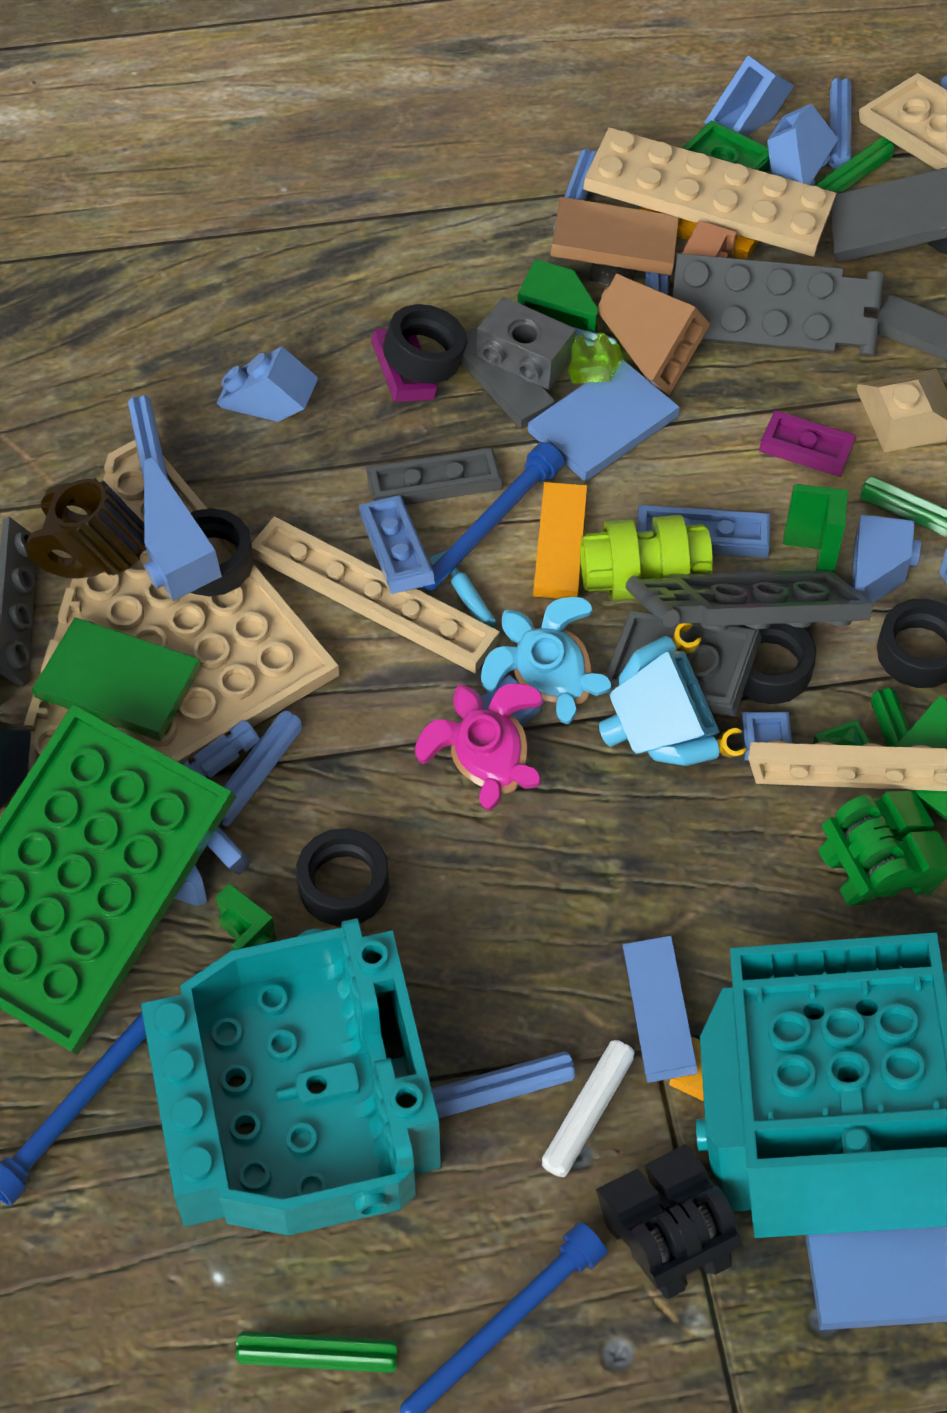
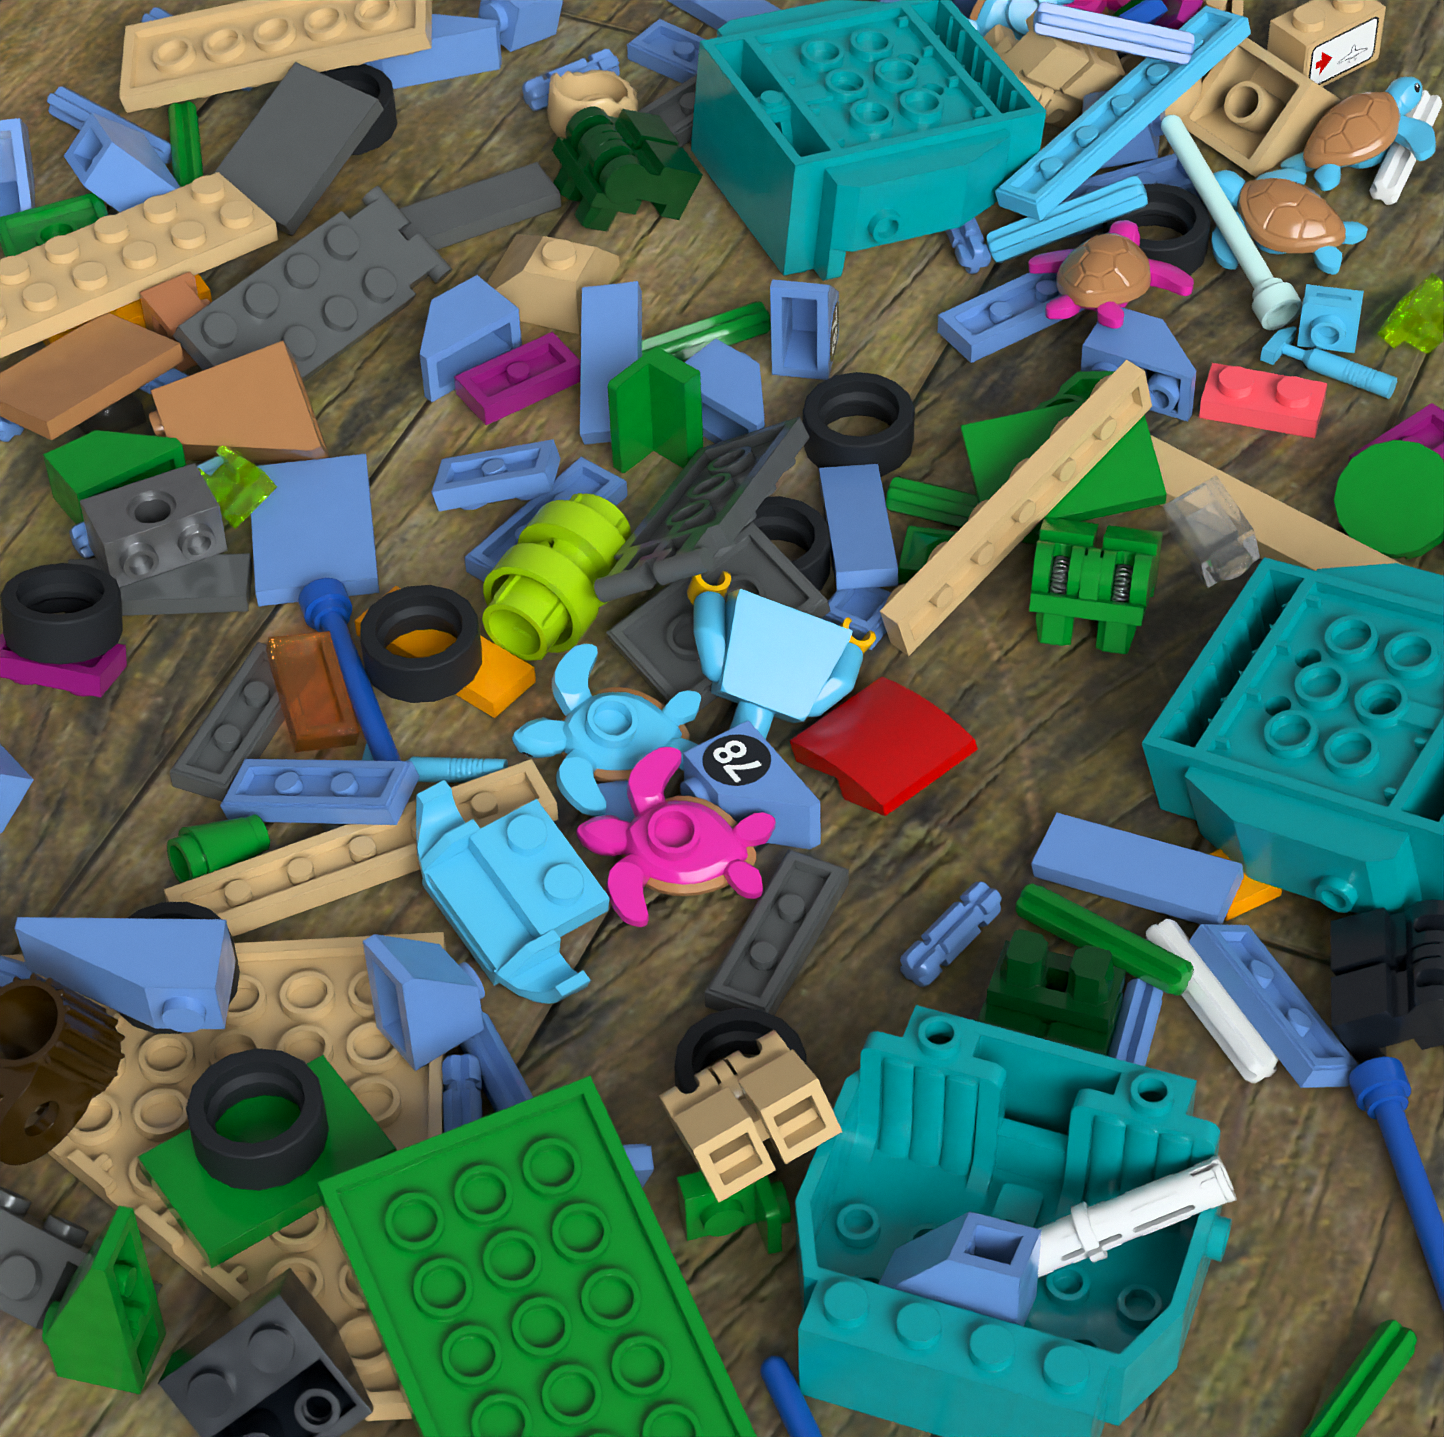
camera: 55 degrees left, 10 degrees down
none -> green cone [167,814,270,883]
none -> black tyre [186,1048,329,1191]
none -> clear orange tile [266,631,359,753]
none -> black tyre [360,585,482,703]
none -> medium blue slope [363,934,485,1071]
none -> medium azure plate [416,780,610,1004]
none -> medium blue slope [420,275,522,402]
none -> medium blue plate [432,439,561,511]
none -> medium blue tile [580,281,642,445]
none -> tan hips [658,1030,843,1203]
none -> medium blue slope [680,720,821,850]
none -> dark grey tile [705,849,849,1016]
none -> red slope [790,676,978,816]
none -> medium blue tile [819,464,898,590]
none -> medium blue slope [879,1212,1042,1326]
none -> medium blue axle [900,881,1002,987]
none -> dark green hips [973,929,1126,1056]
none -> green axle [1015,883,1194,996]
none -> white pin [1037,1155,1236,1278]
none -> medium blue tile [1189,924,1358,1088]

